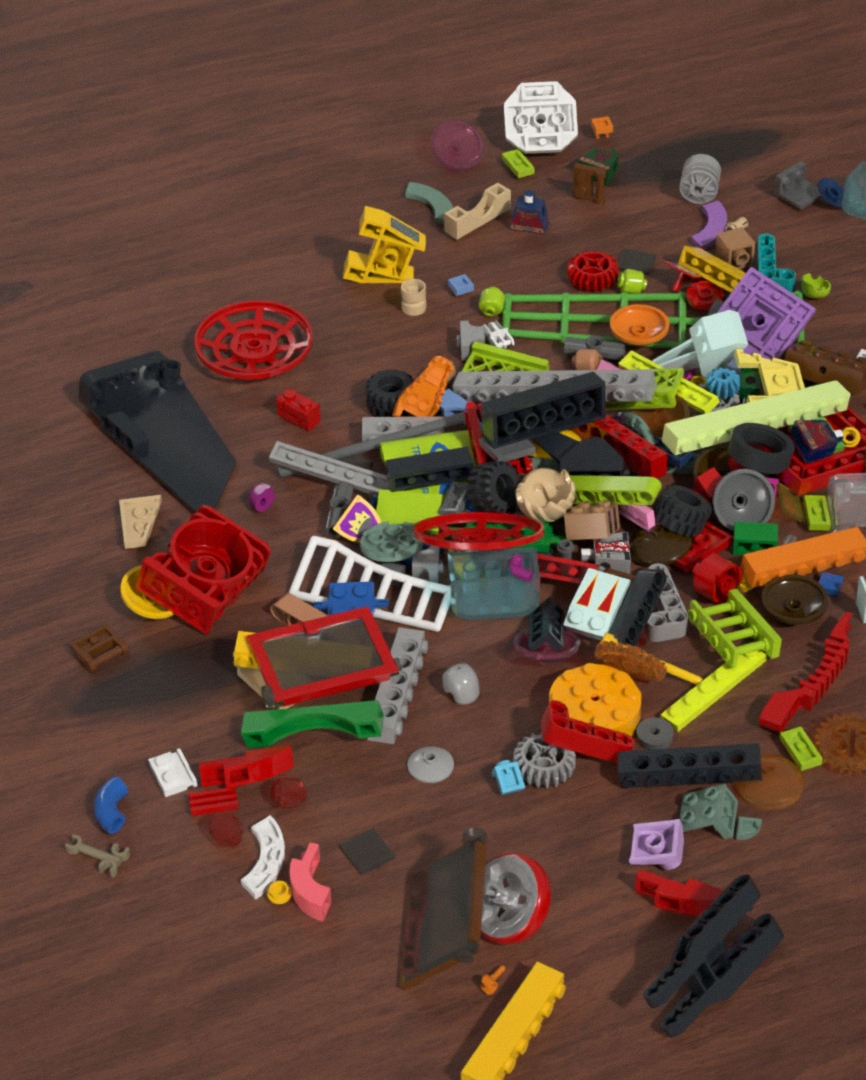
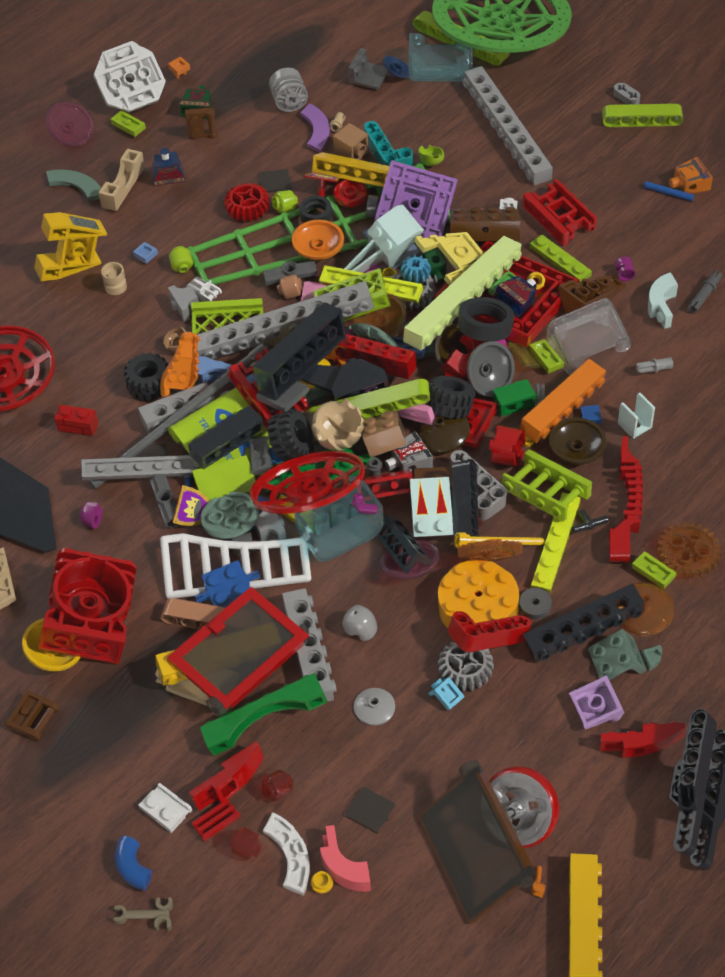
camera: 25 degrees left, 10 degrees up
none -> black tyre [299,196,332,223]
none -> black piece [571,509,609,534]

